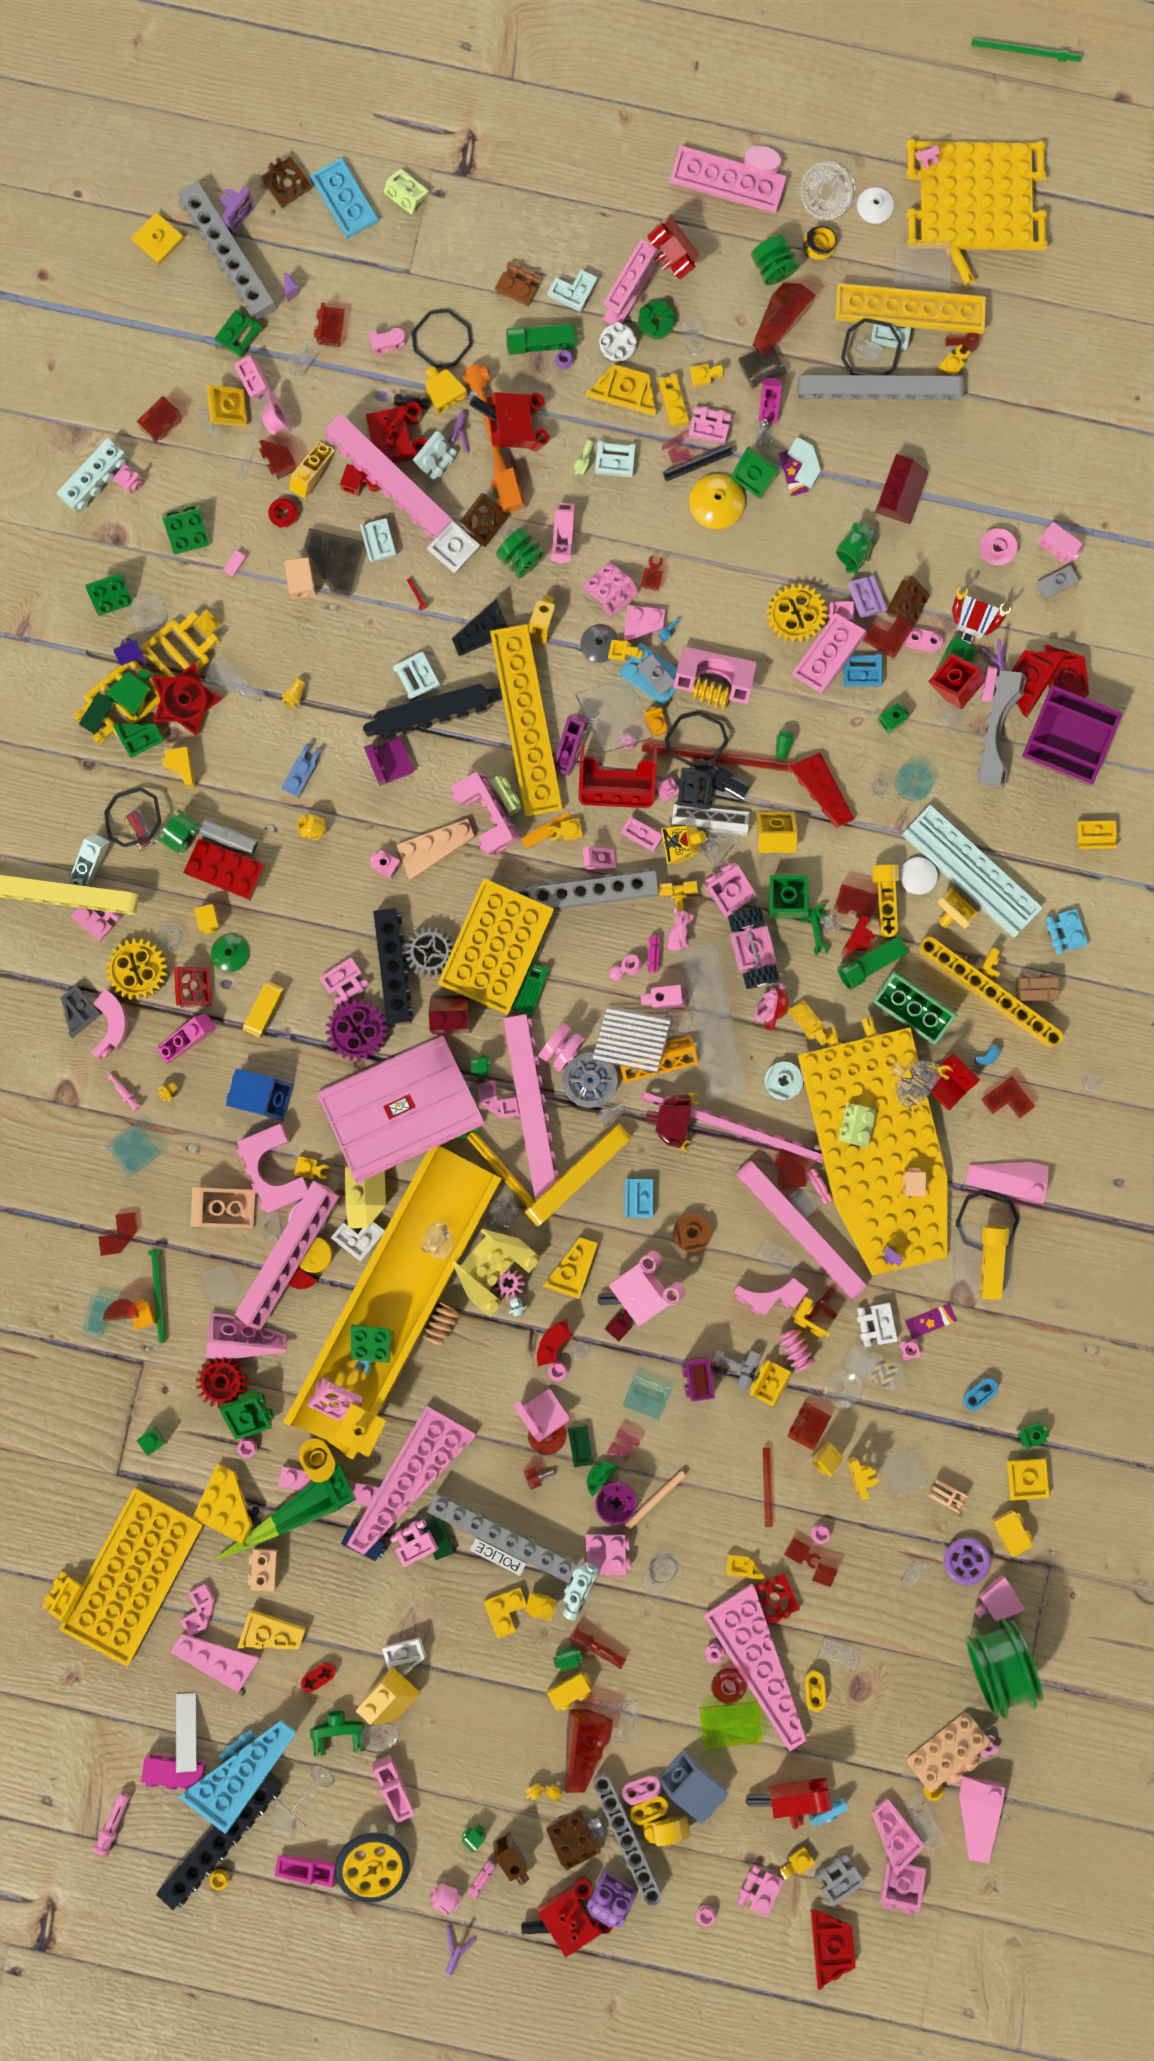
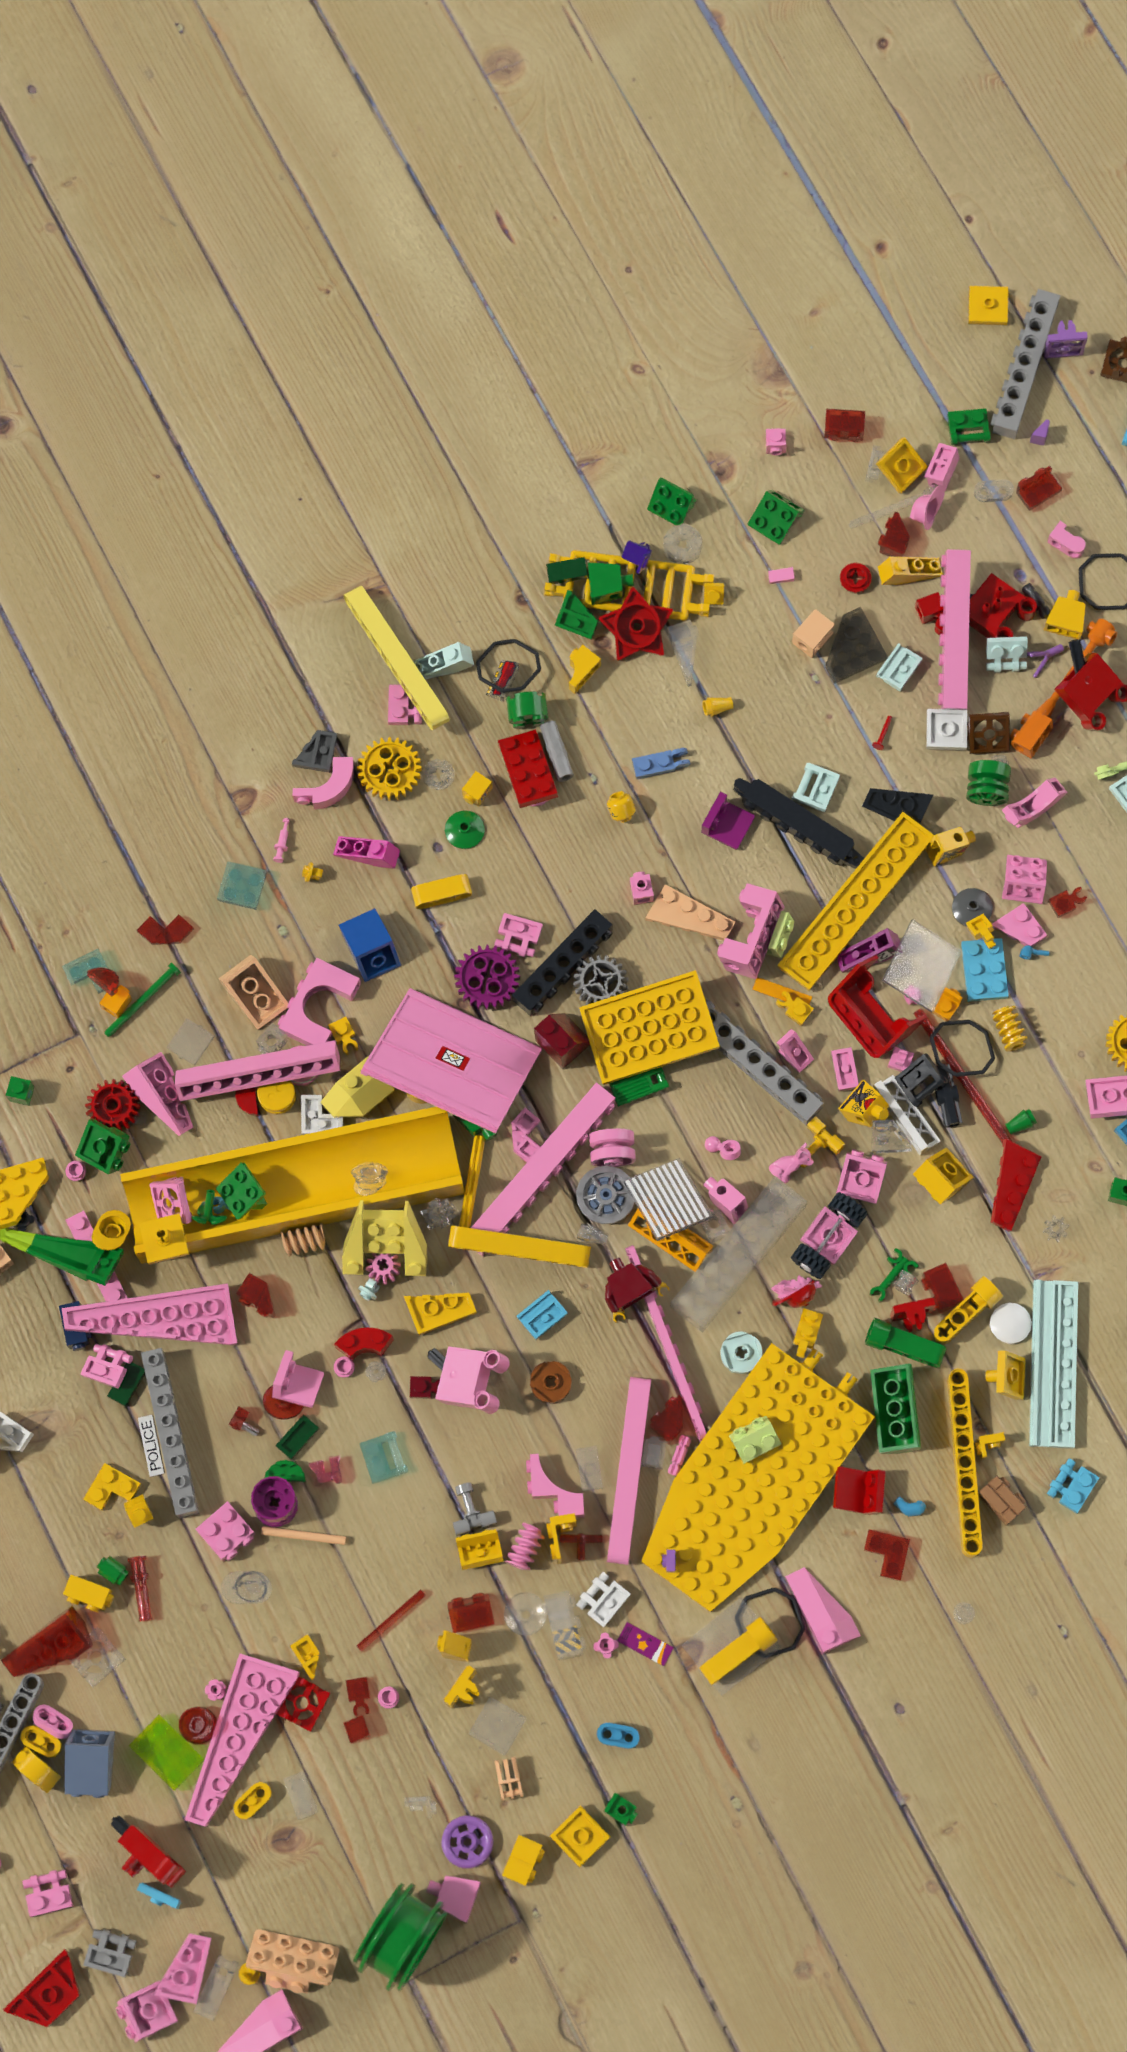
camera: 55 degrees right, 10 degrees down
light aqua brick [57,438,127,513] -> none
red piece [174,967,212,1008] -> none
green plate [471,1055,491,1079] -> none
light aqua brick [562,1562,599,1620] -> none
light grey plate [637,654,674,696] -> none
dark pink axle [648,935,660,973] -> none
bright pink arch [673,646,756,704] -> none
magenta piece [681,1357,715,1402] -> none
green brick [770,875,809,919] -> none
yellow plate [779,1845,815,1880] -> none
clear torso [891,1060,953,1119] -> none
clear light blue plate [894,762,933,801] -> none
light nougat brick [903,1168,926,1196] -> none
bright pink plate [980,1735,999,1758] -> none
none -> green plant [192,1190,227,1224]
none -> clear red slope [236,1273,275,1318]

